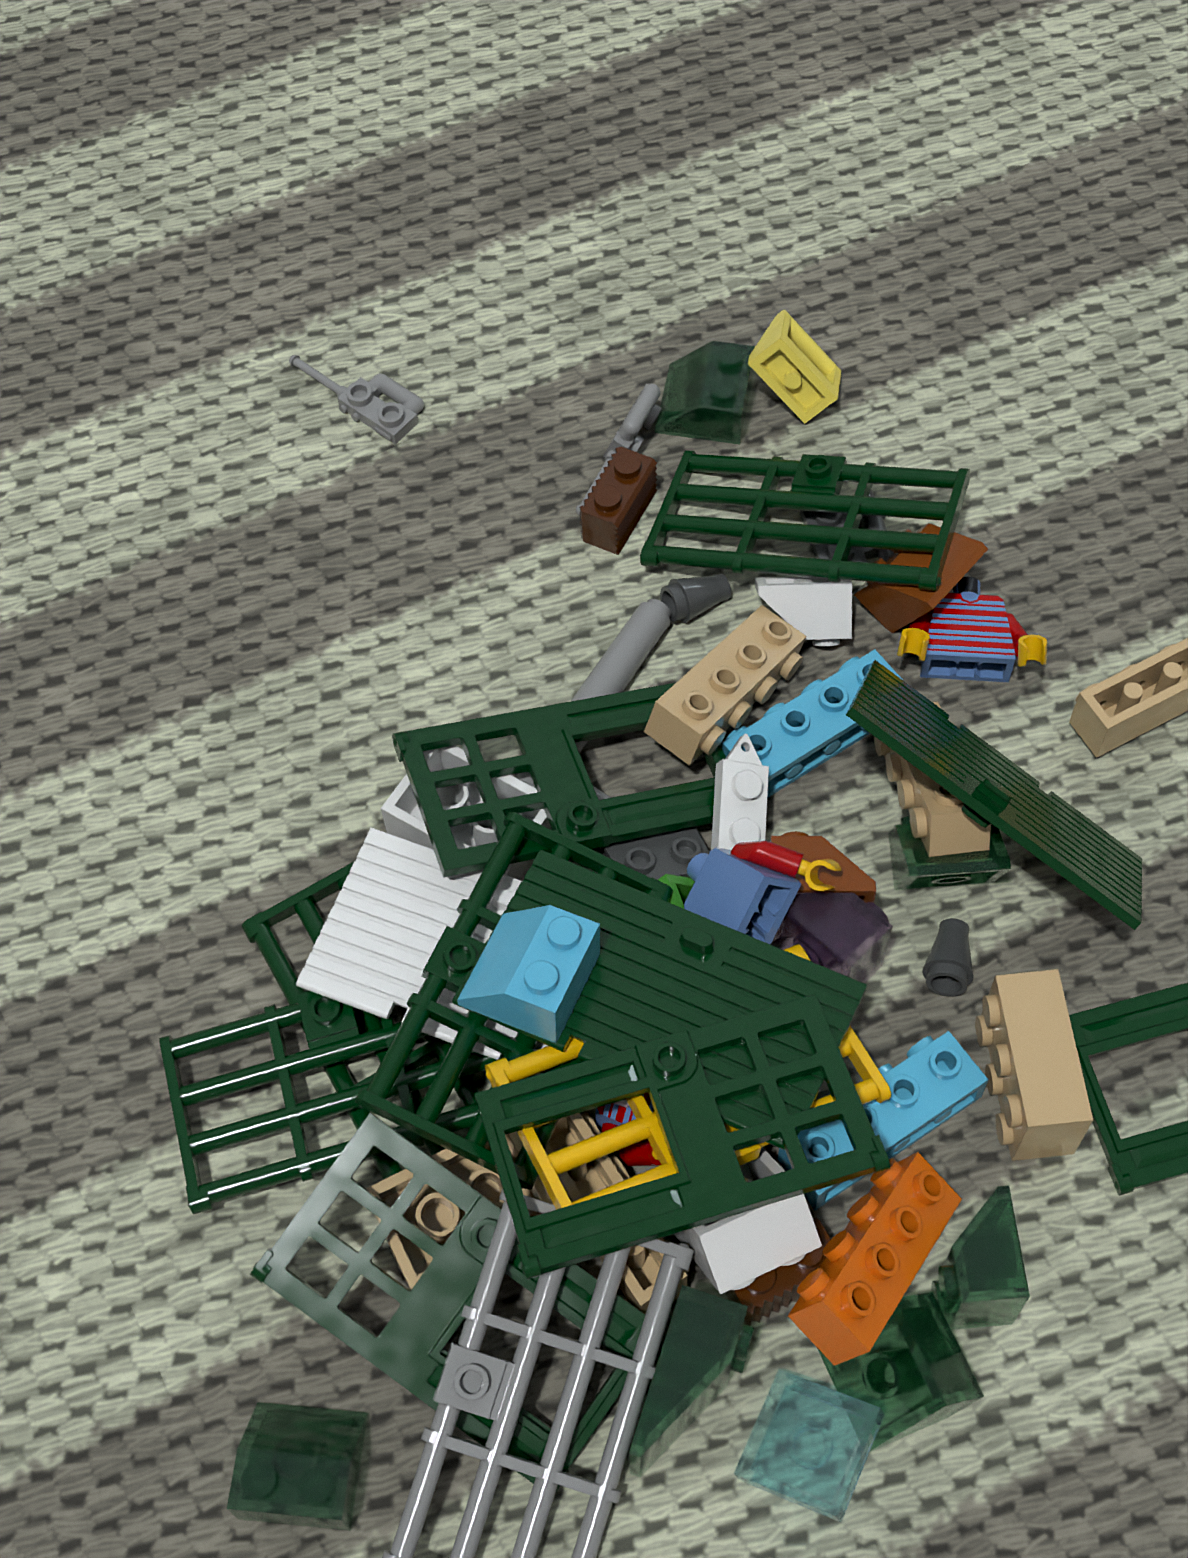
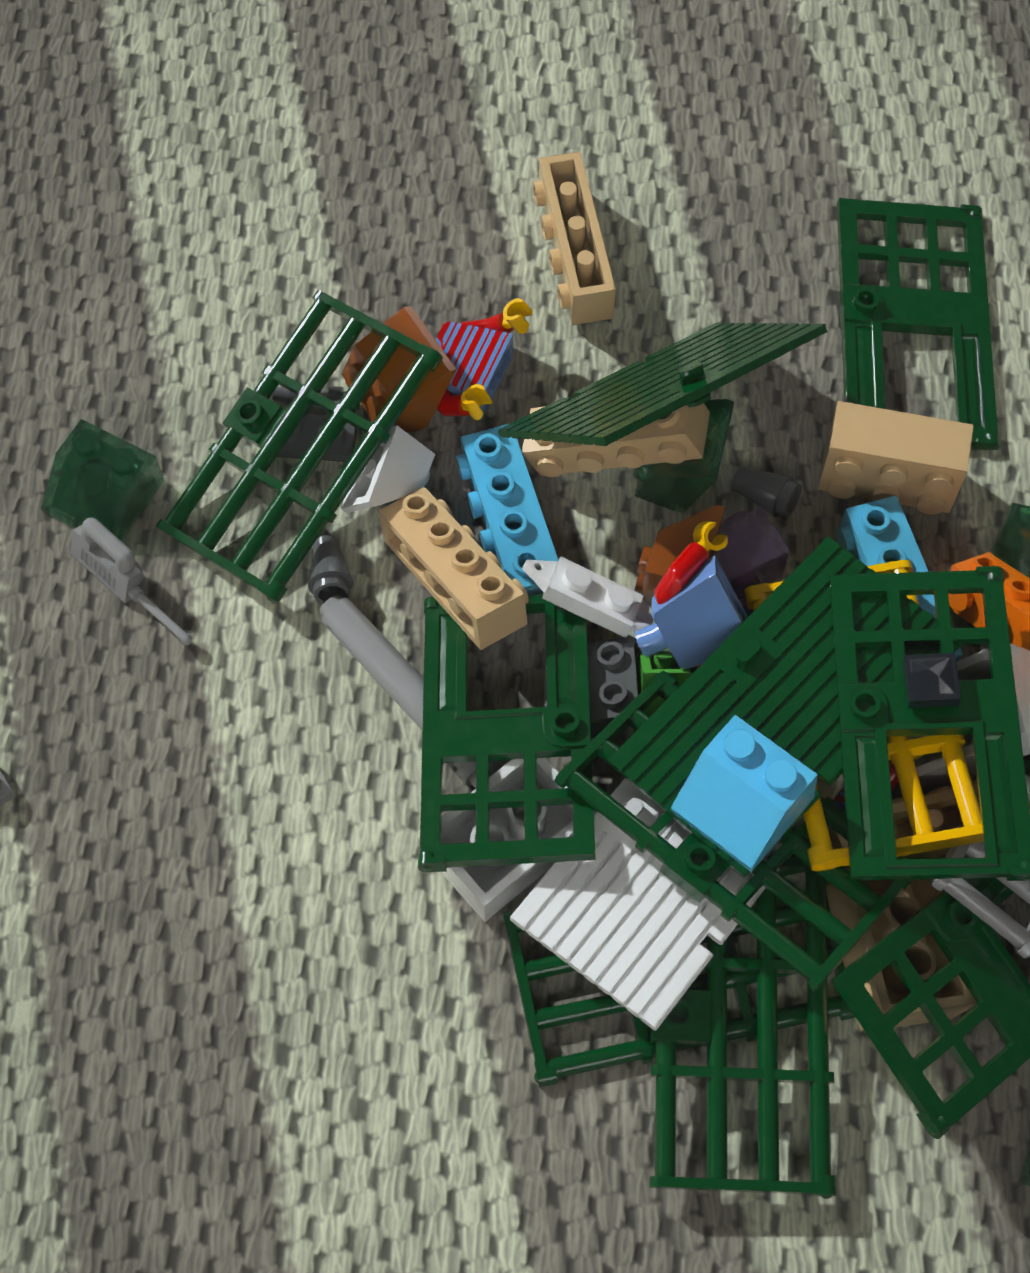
camera: 75 degrees left, 5 degrees up
reddish brown brick [579,446,657,555] -> none
light yellow tile [748,310,841,424] -> none
none -> black tile [902,653,961,708]

